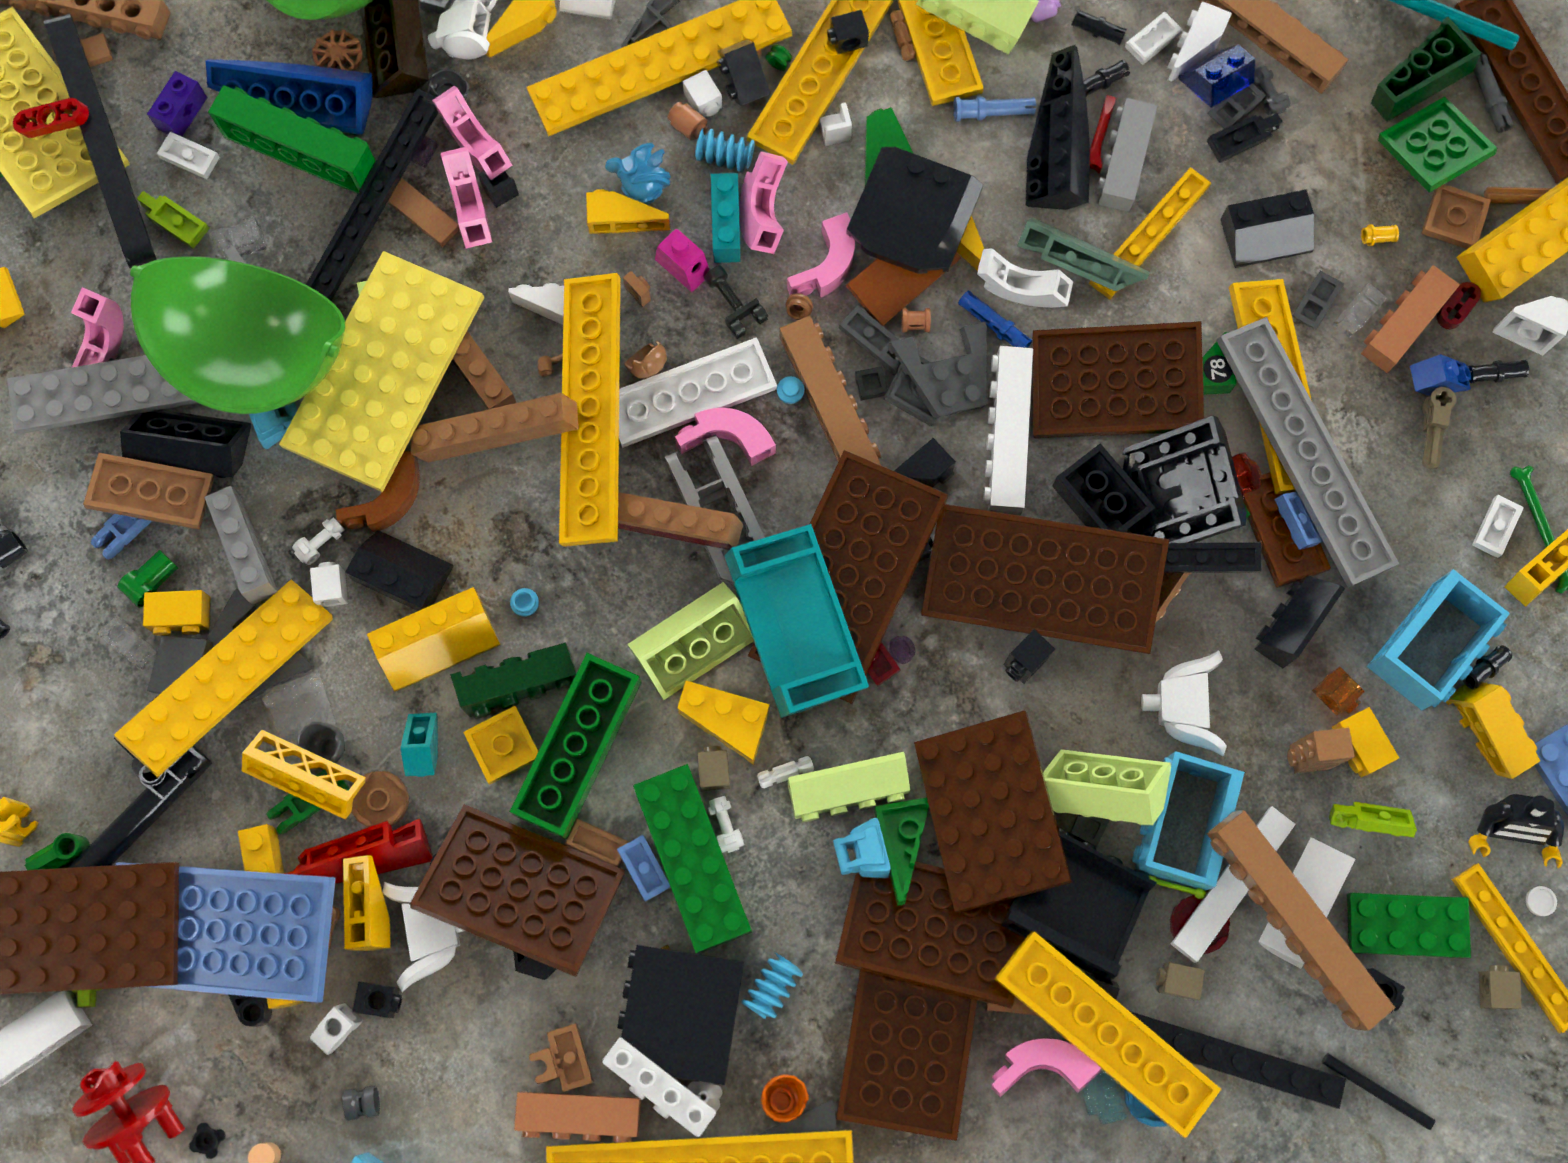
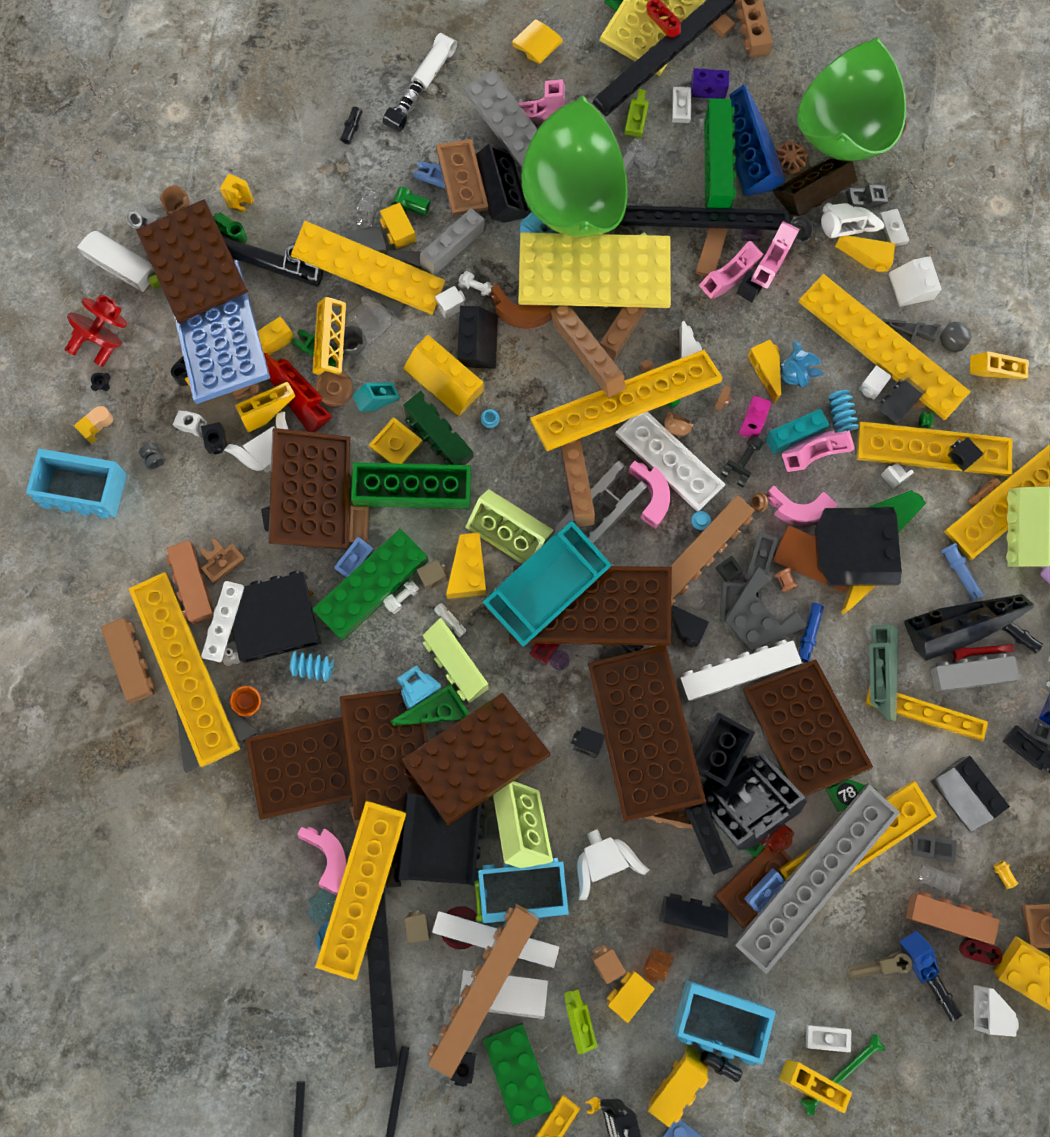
camera: 65 degrees right, 0 degrees up
nougat brick [668,102,708,141] -> none
white arch [977,248,1073,308] -> none

